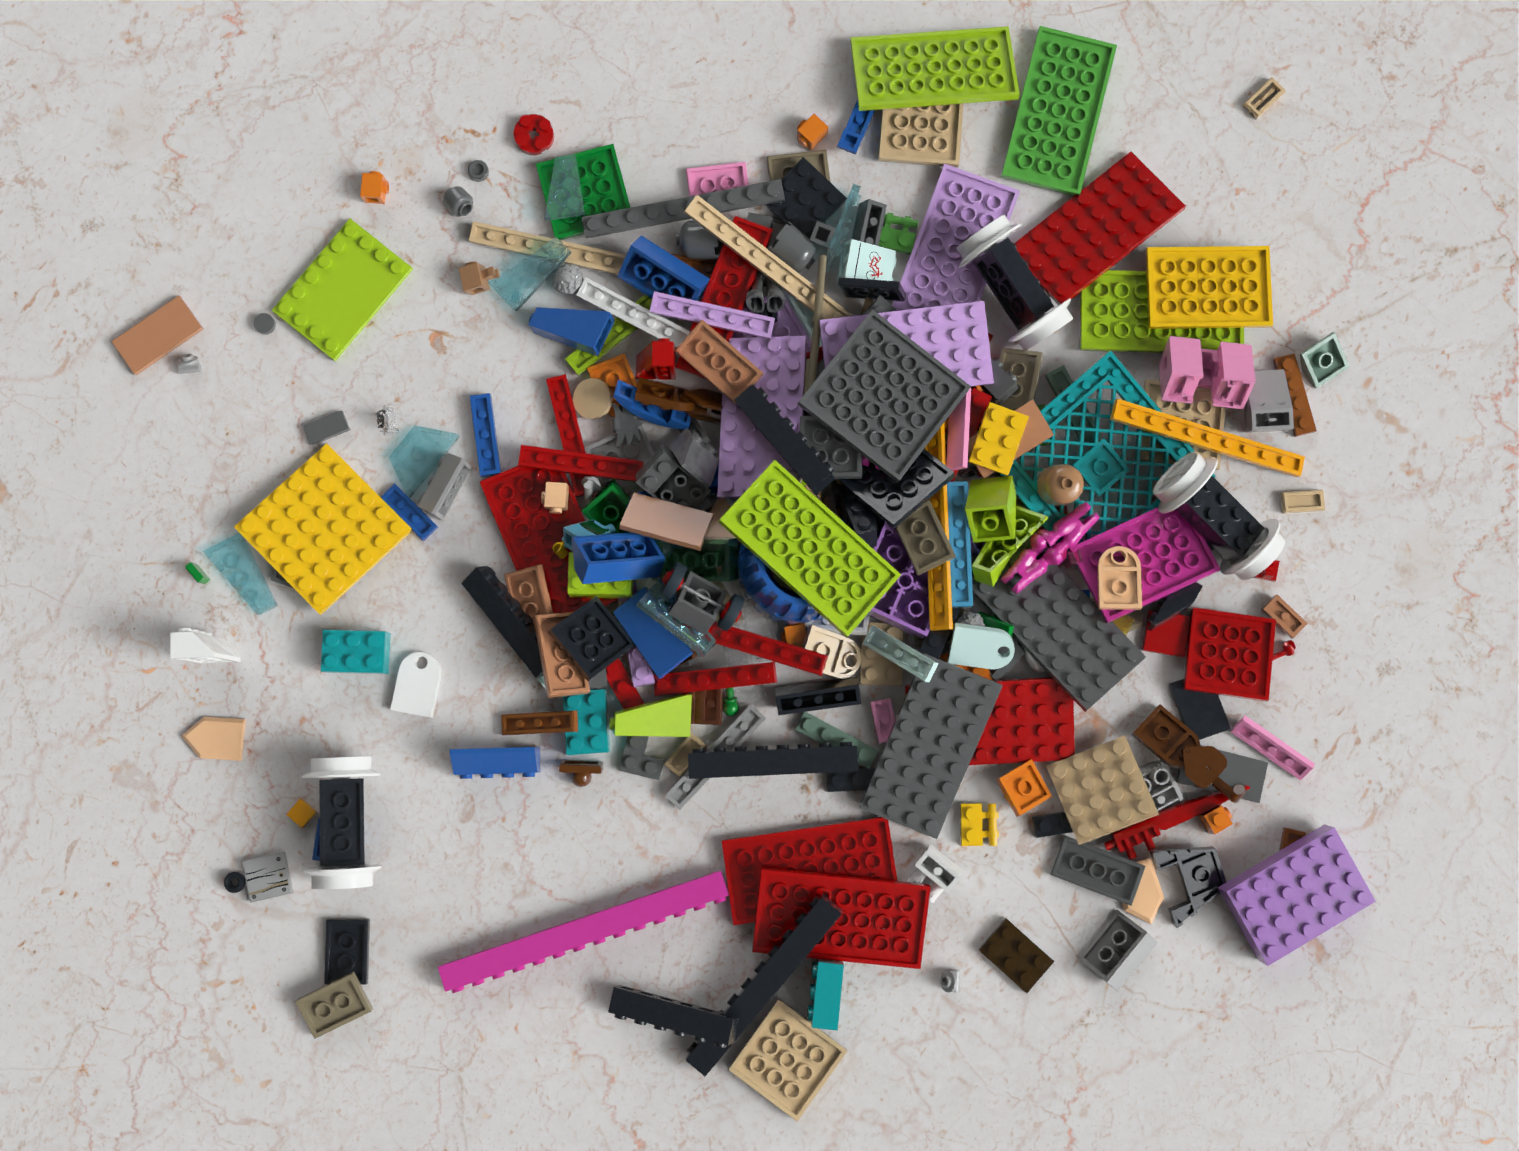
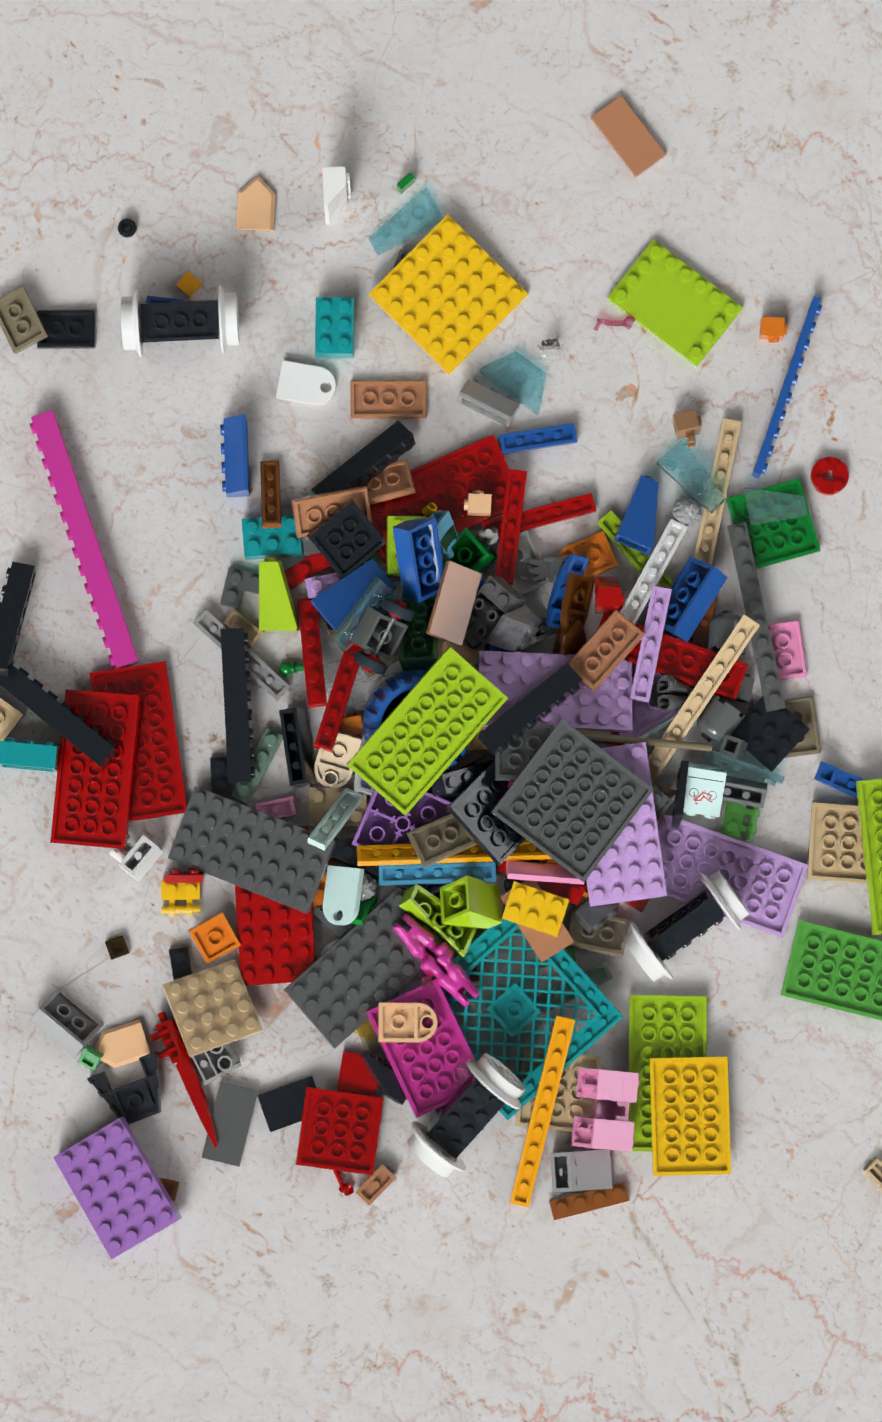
camera: 85 degrees right, 0 degrees up
light grey plate [177,353,201,374] -> none
light grey tile [242,852,293,903] -> none
dark grey tile [254,313,276,335] -> none
dark grey tile [304,410,350,445] -> none
blue tile [381,483,438,541] -> none
dark grey head [443,186,473,217] -> none
dark grey tile [468,160,489,182] -> none
reddish brown tile [559,760,603,787] -> none
tan tile [573,378,613,419] -> none
copper plate [691,689,723,725] -> none
orange brick [797,114,828,150] -> none
light grey plate [940,970,960,993] -> none
dark brown plate [978,918,1055,993] -> none
red plate [1014,151,1186,305] -> none
medium nougat cylinder [1037,464,1084,506] -> none
dark grey tile [1050,835,1146,906] -> none
reddish brown plate [1132,704,1246,803] -> none
orange brick [1198,805,1233,835] -> none
bright pink plate [1231,715,1315,780] -> none
red tile [1253,560,1280,582] -> none
tan tile [1280,490,1325,514] -> none
sand green slope [1300,332,1350,388] -> none
none -> tile [77,1044,104,1072]
none -> dark brown tile [105,935,130,960]
none -> red plate [164,868,204,883]
none -> nougat tile [350,380,427,419]
none -> clear pink piece [594,316,635,331]
none -> blue plate [752,296,822,478]

